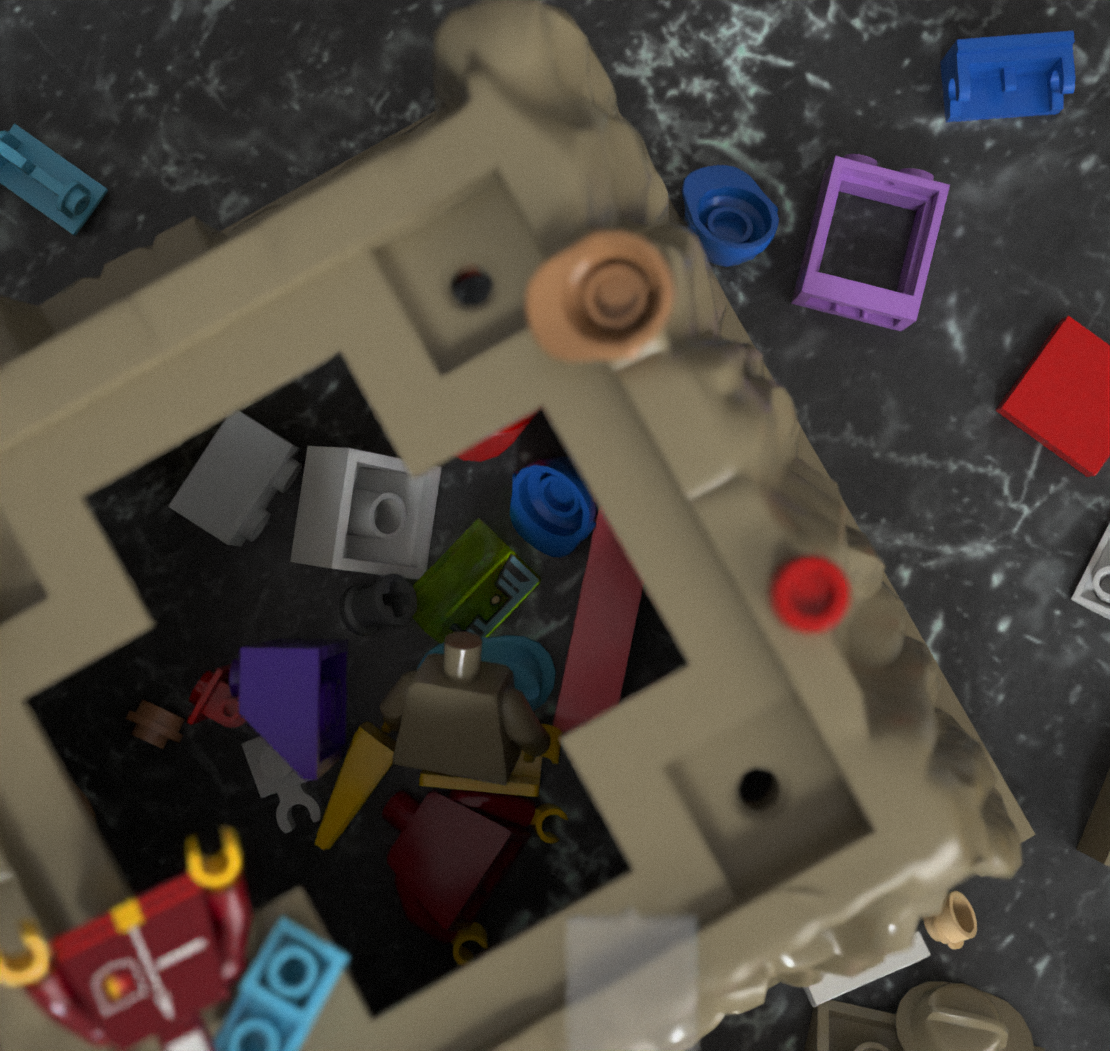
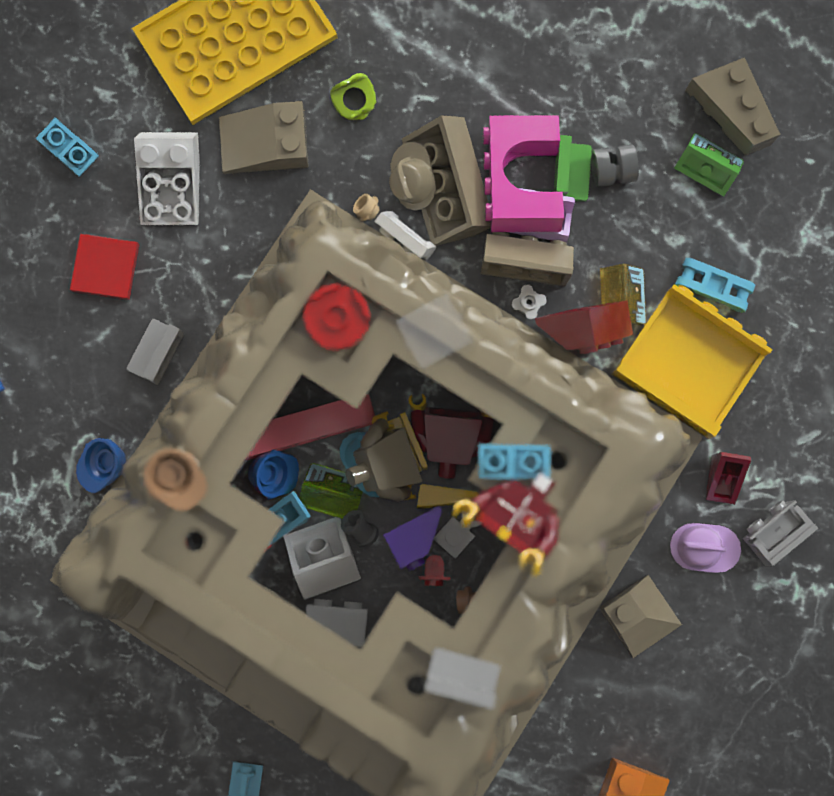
camera: 120 degrees left, 5 degrees down
red tile [768,555,850,633] -> none
medium lavender window [791,154,950,331] -> none
none -> light grey panel [127,319,184,385]
none -> medium azure slope [268,491,311,546]
none -> red tile [303,284,370,351]

